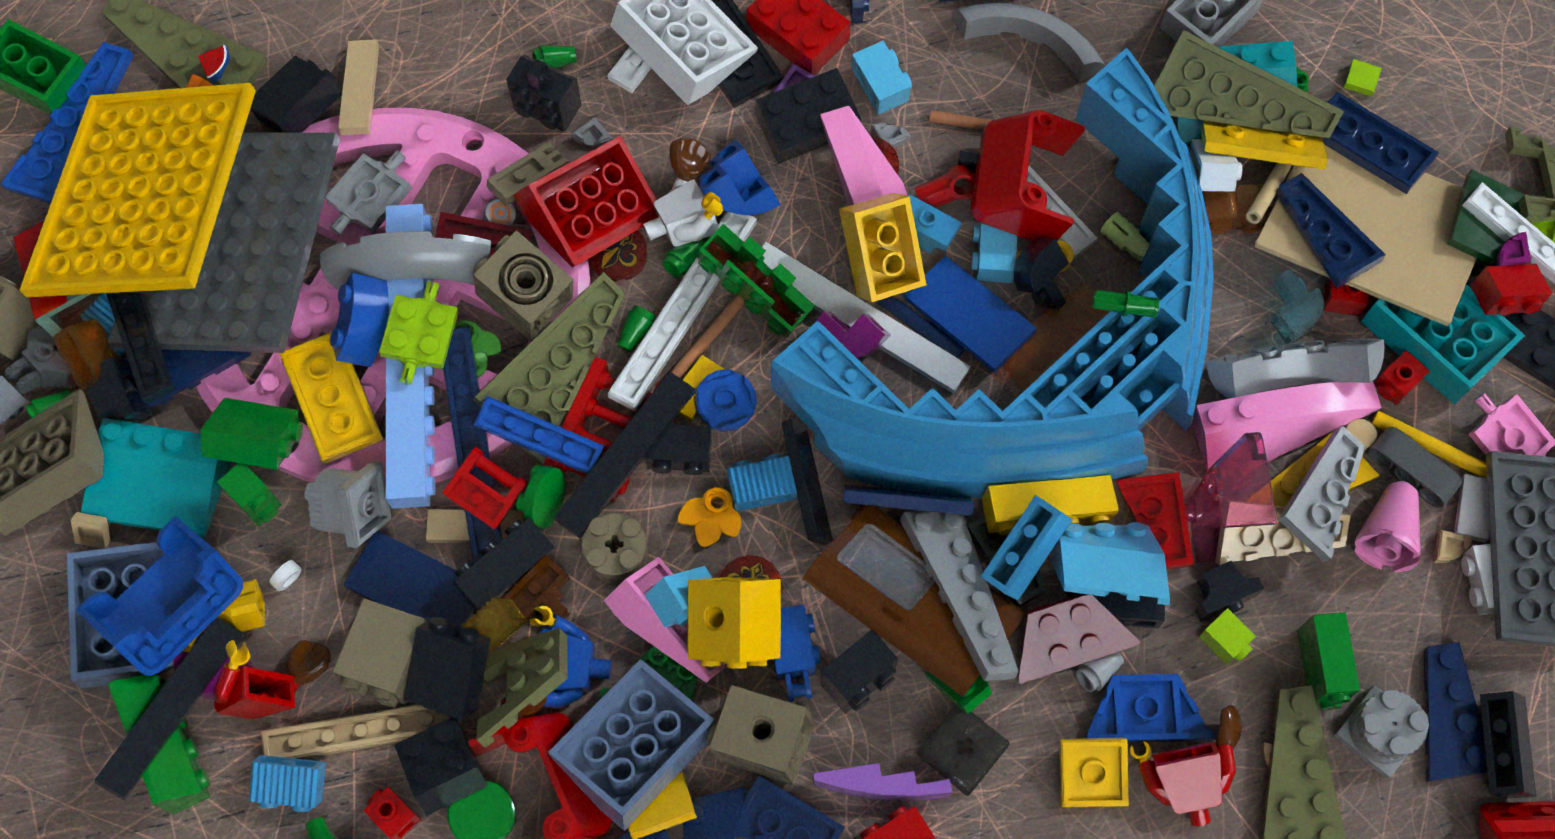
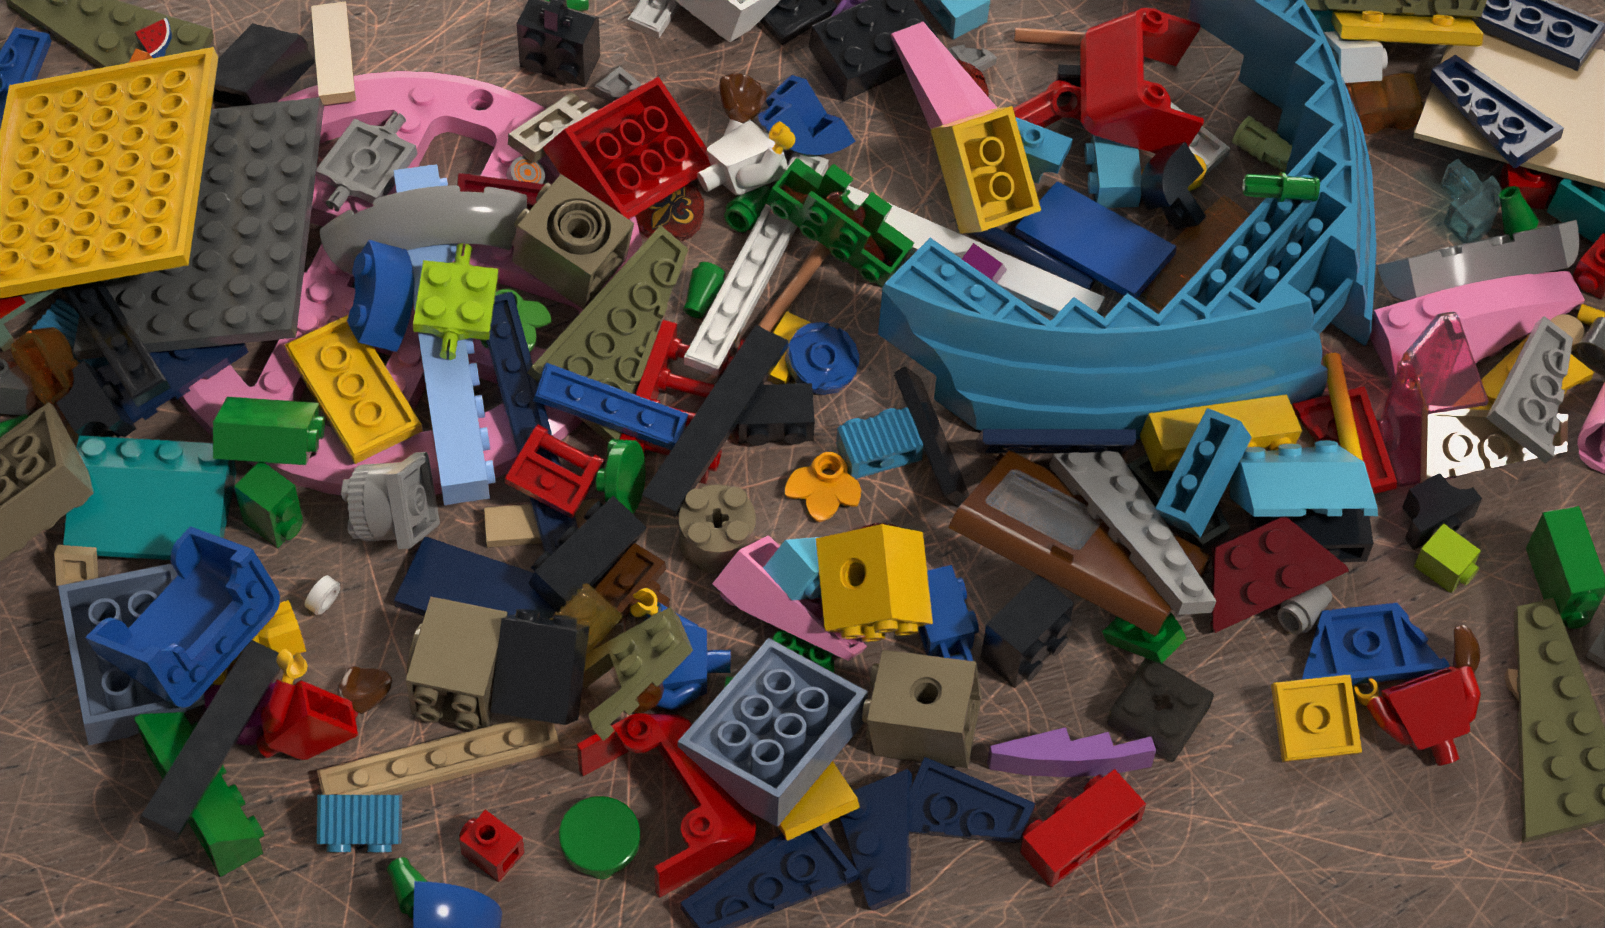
camera: 10 degrees left, 10 degrees down
black brick [394,717,488,816] -> none
tan piece [1246,163,1292,224] -> none
none -> yellow piece [1322,353,1363,461]
none -> green cone [1498,186,1539,240]

